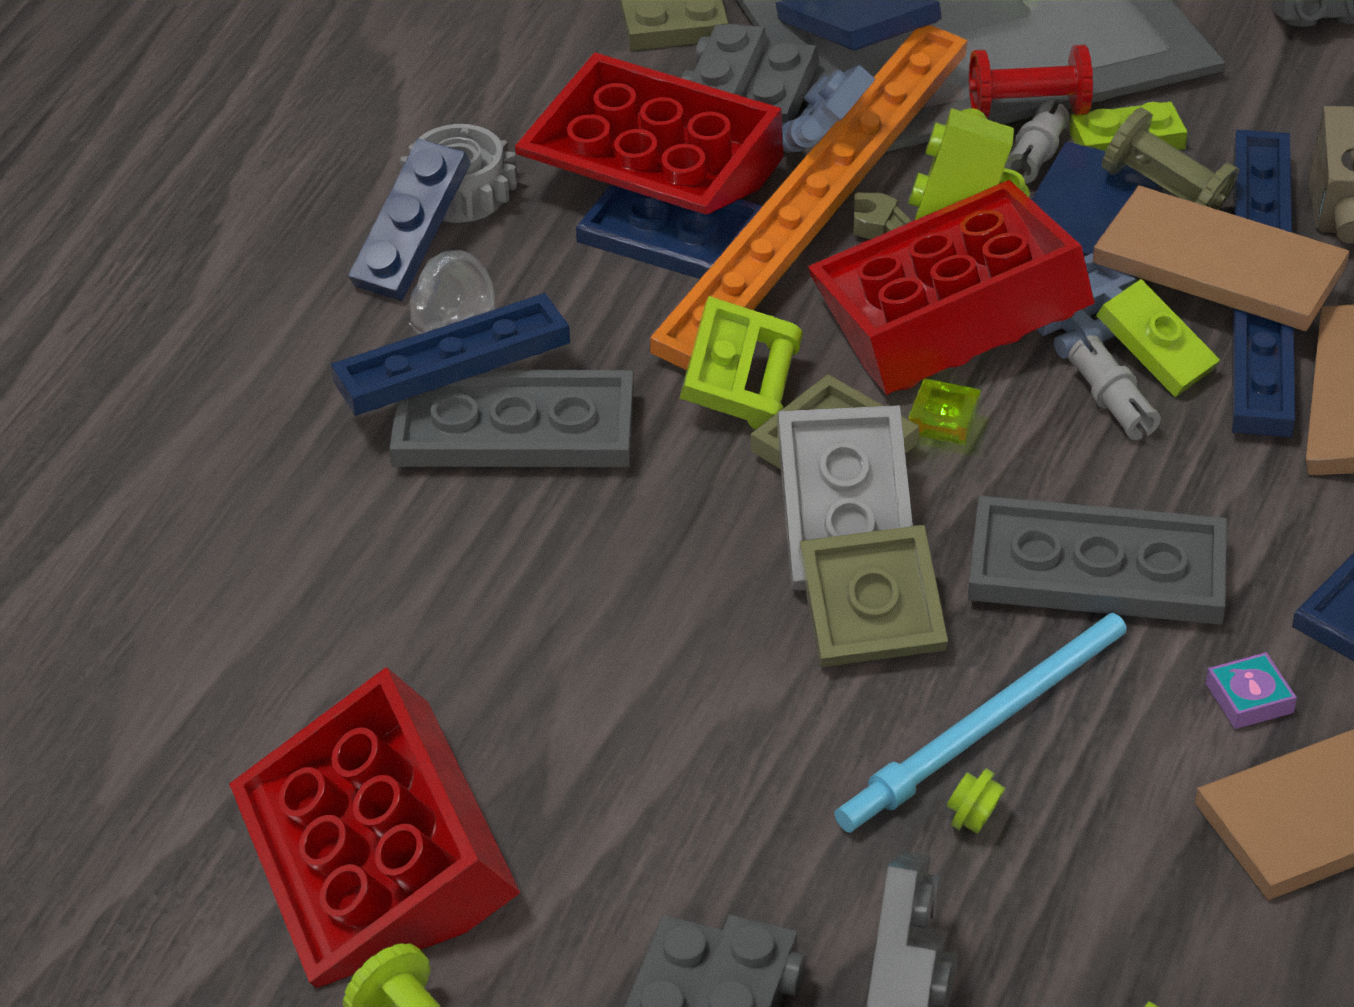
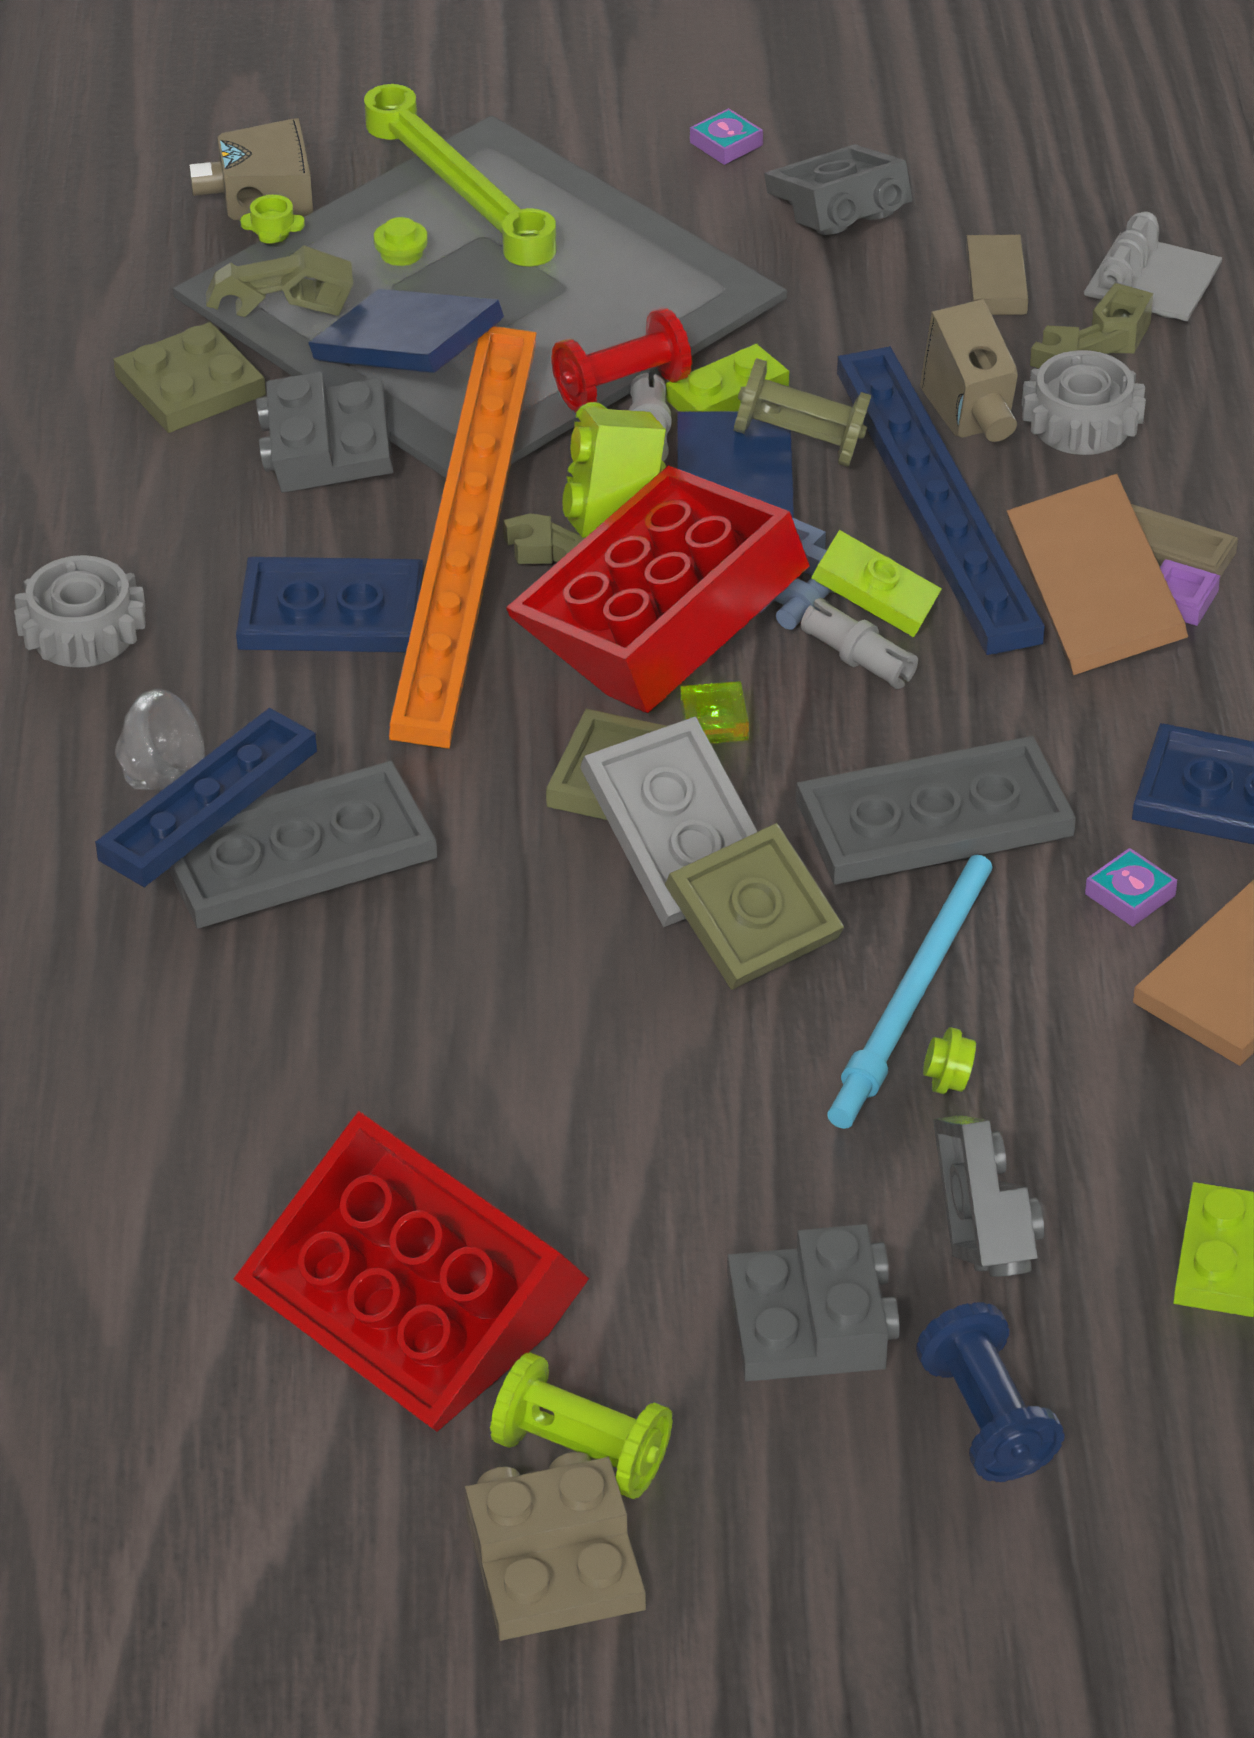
camera: 25 degrees left, 0 degrees up
plate [348,138,471,301] -> none
red slope [515,52,783,215] -> none
lime plate [679,296,803,430] -> none
sand blue plate [782,65,875,153] -> none
medium nougat tile [1093,186,1350,331] -> none

